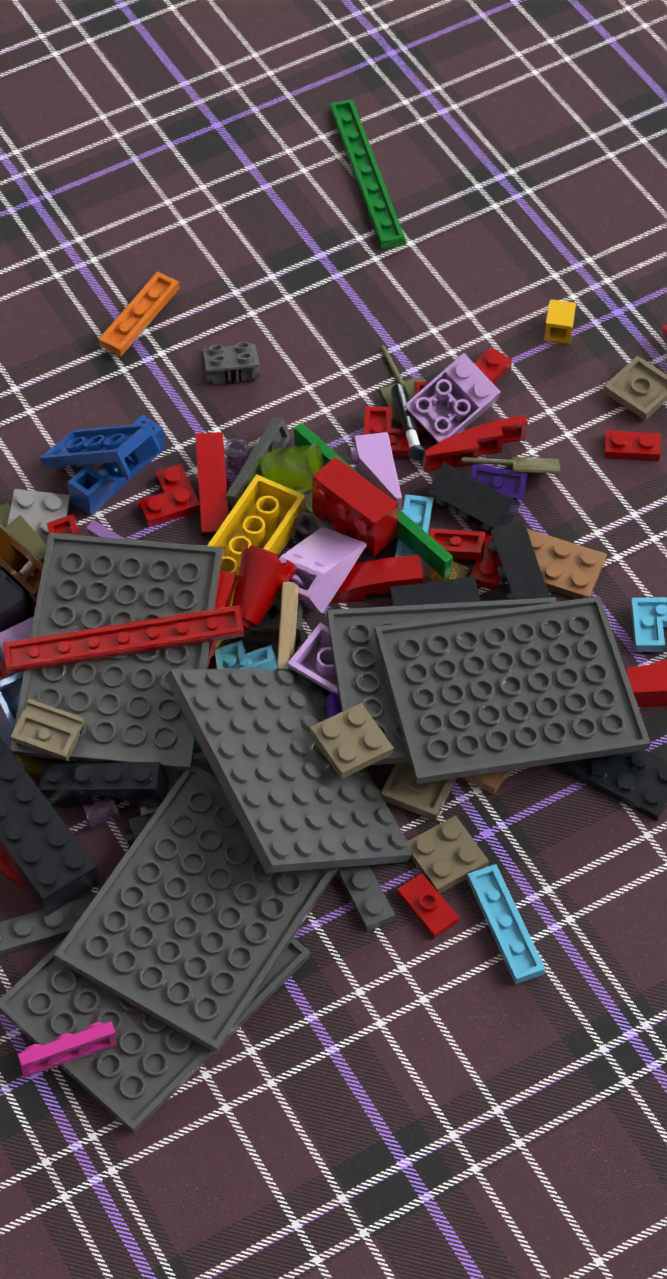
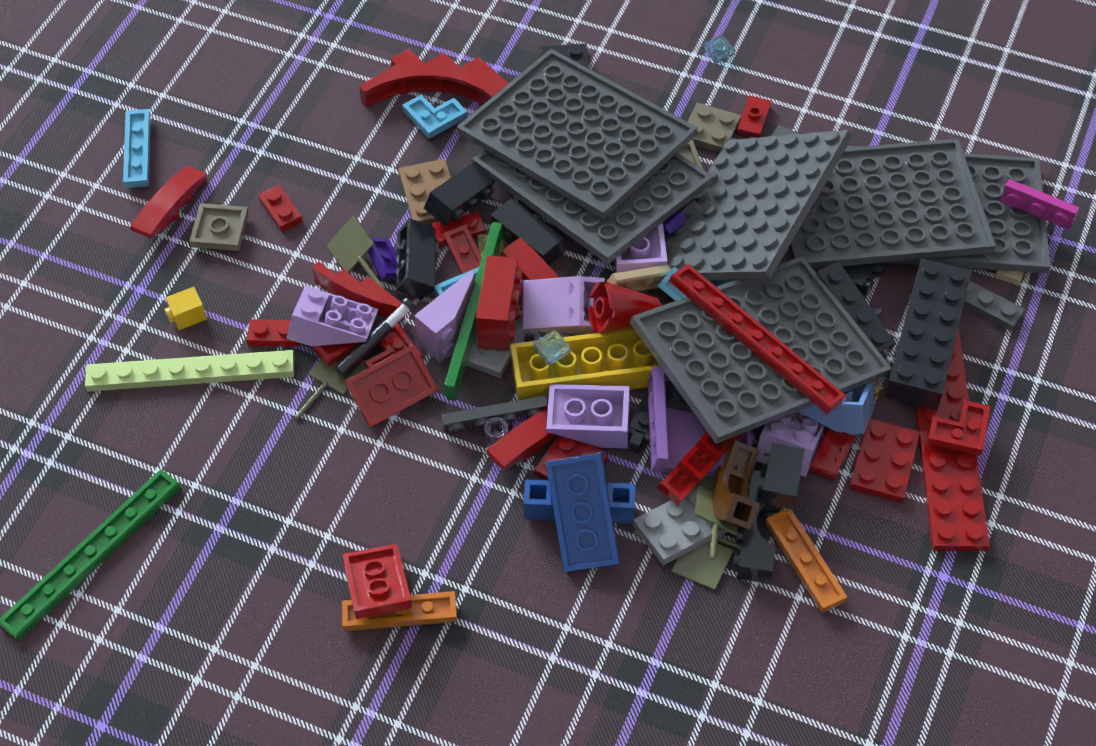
camera: 125 degrees left, 0 degrees up
dark tan plate [11,698,86,761] -> none
dark grey hinge [203,342,260,384] -> none
clear neon green brick [259,444,325,489] -> none
dark tan plate [309,703,394,779] -> none
medium azure plate [467,864,545,985] -> none
none -> yellowish green plate [85,350,294,392]
none -> red plate [342,544,412,619]
none -> red plate [344,345,439,428]
none -> clear light blue plate [534,330,570,366]
none -> lavender slope [546,384,629,448]
none -> clear light blue plate [703,35,735,64]

